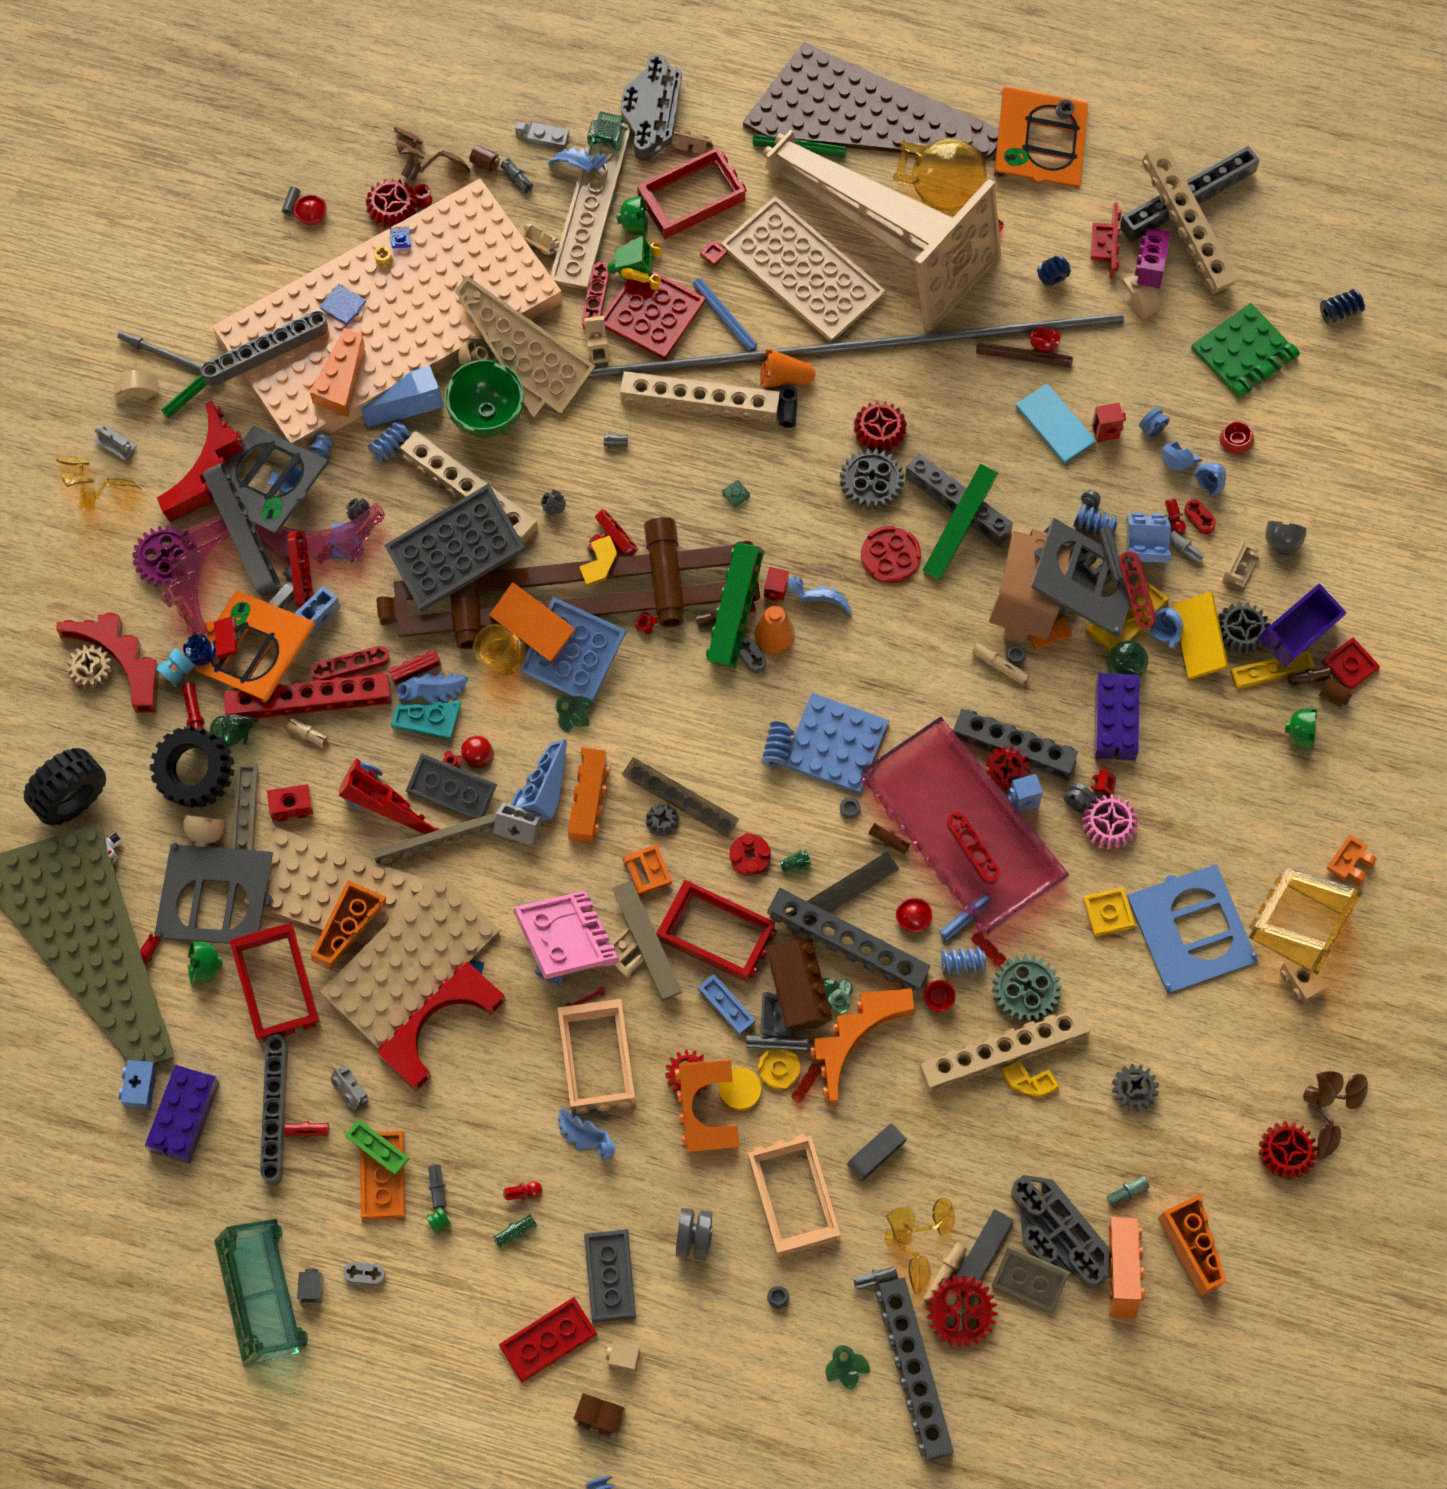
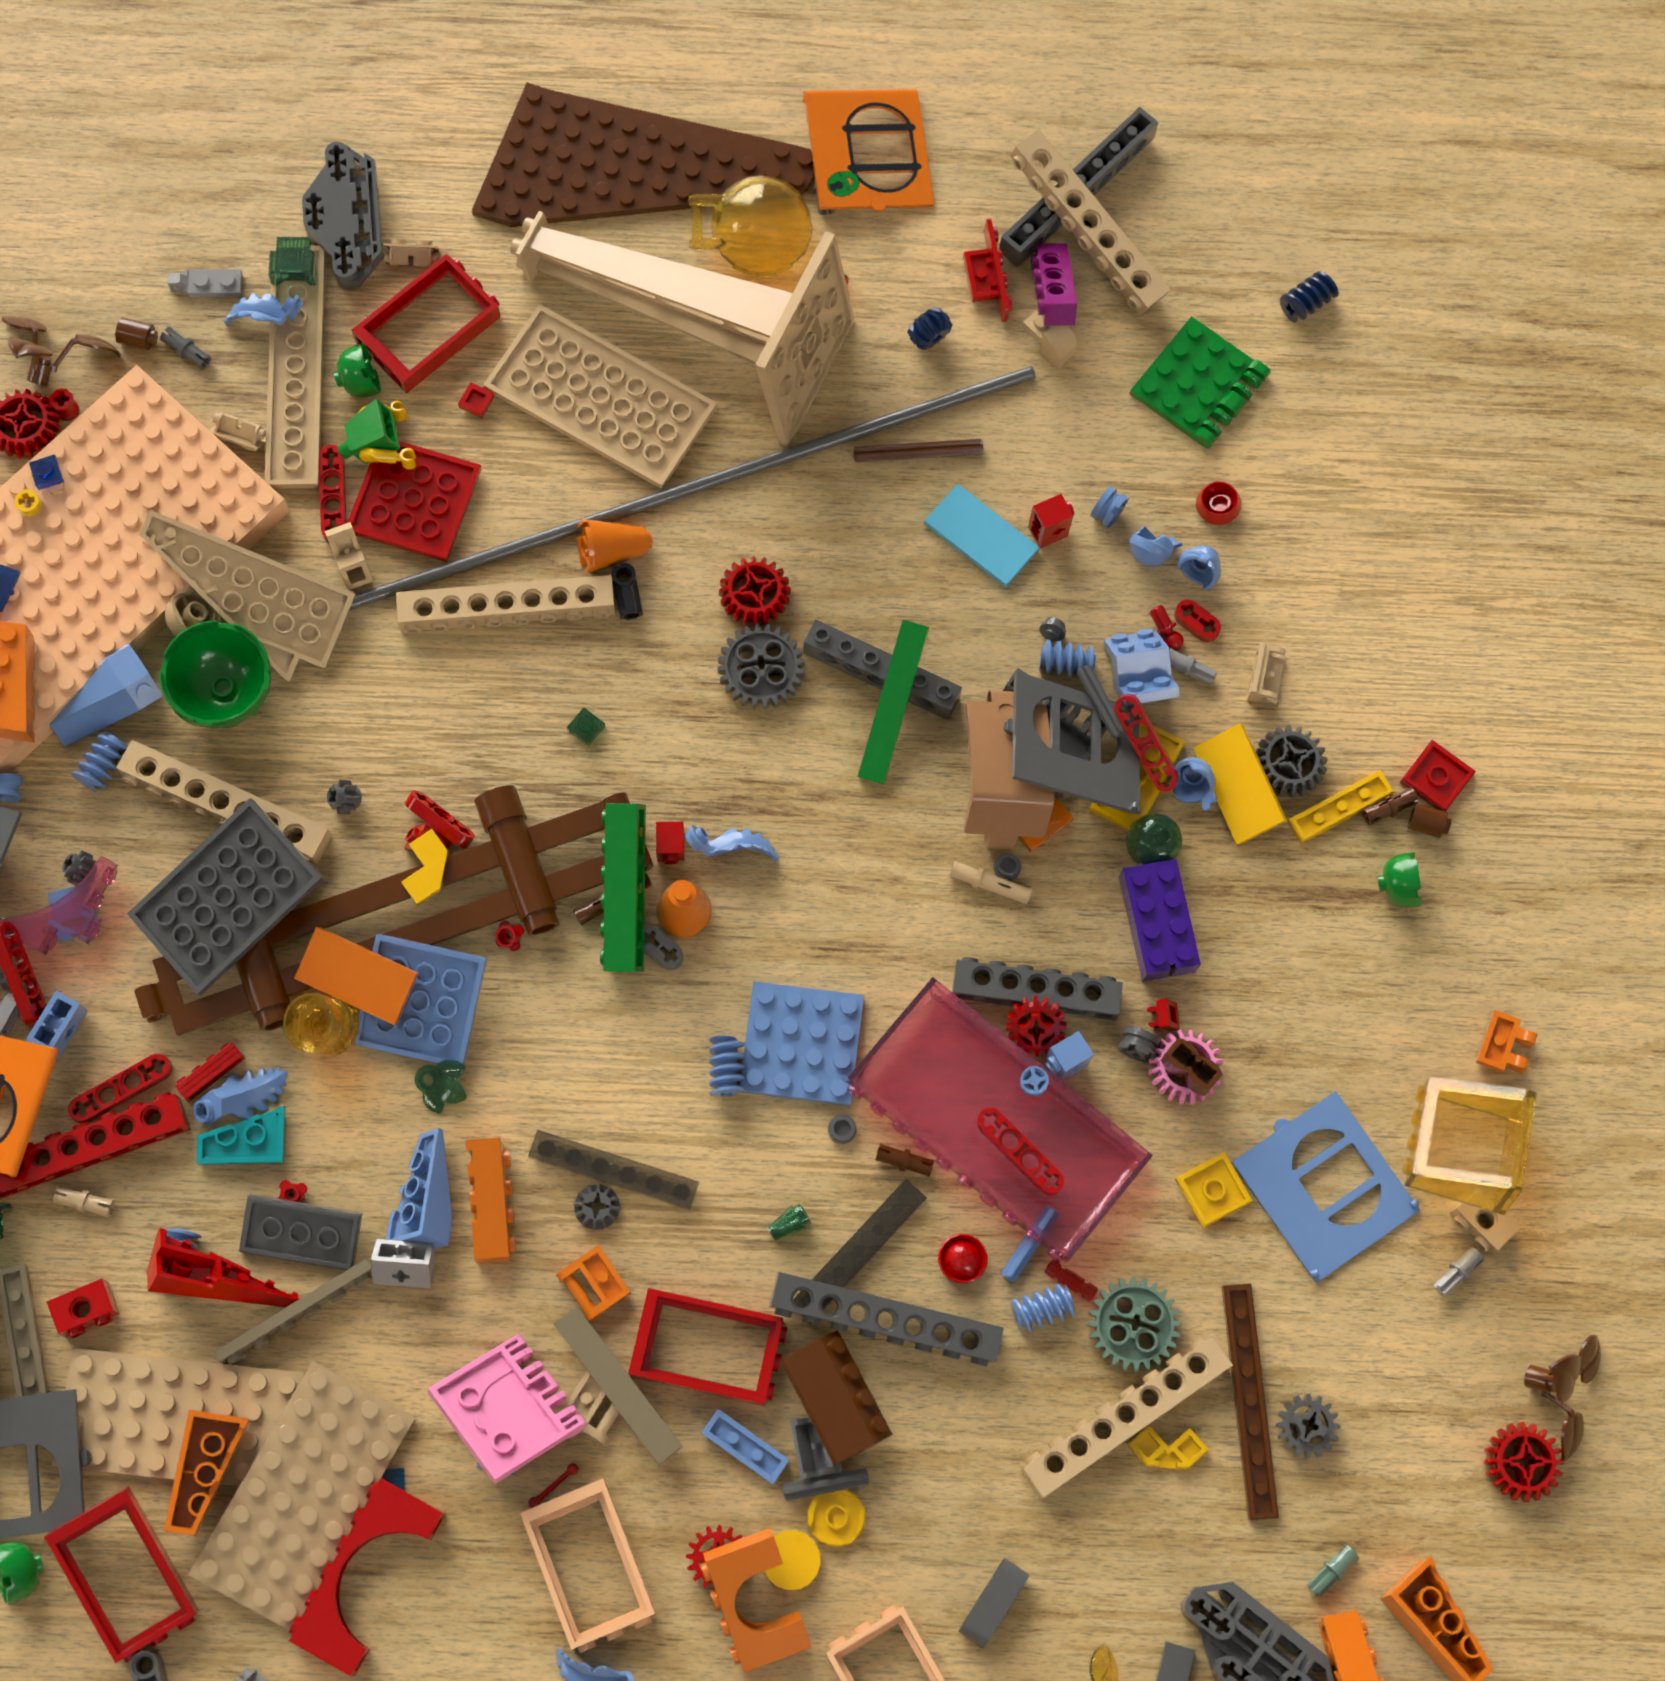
camera: 20 degrees left, 5 degrees up
red hair [461,735,494,768] -> none
dark grey pin [604,432,628,448] -> none
medium blue axle [693,278,757,352] -> none
red plate [729,833,771,876] -> none
green axle [753,134,846,158] -> none
clear red axle [791,1063,821,1103] -> none
orange arch [810,988,914,1106] -> none
clear green plate [822,978,853,1013] -> none
red tile [861,526,921,583] -> none
red hair [923,980,956,1012] -> none
red hair [1030,327,1061,352] -> none
dark grey bush [1056,99,1074,119] -> none
dark purple piece [1257,583,1347,668] -> none
dark grey cylinder [1265,521,1307,555] -> none
none -> medium blue wheel [1020,1066,1049,1097]
none -> reddish brown brick [1161,1038,1222,1096]
none -> reddish brown tile [1221,1283,1279,1521]
none -> light grey axle [1434,1247,1484,1296]

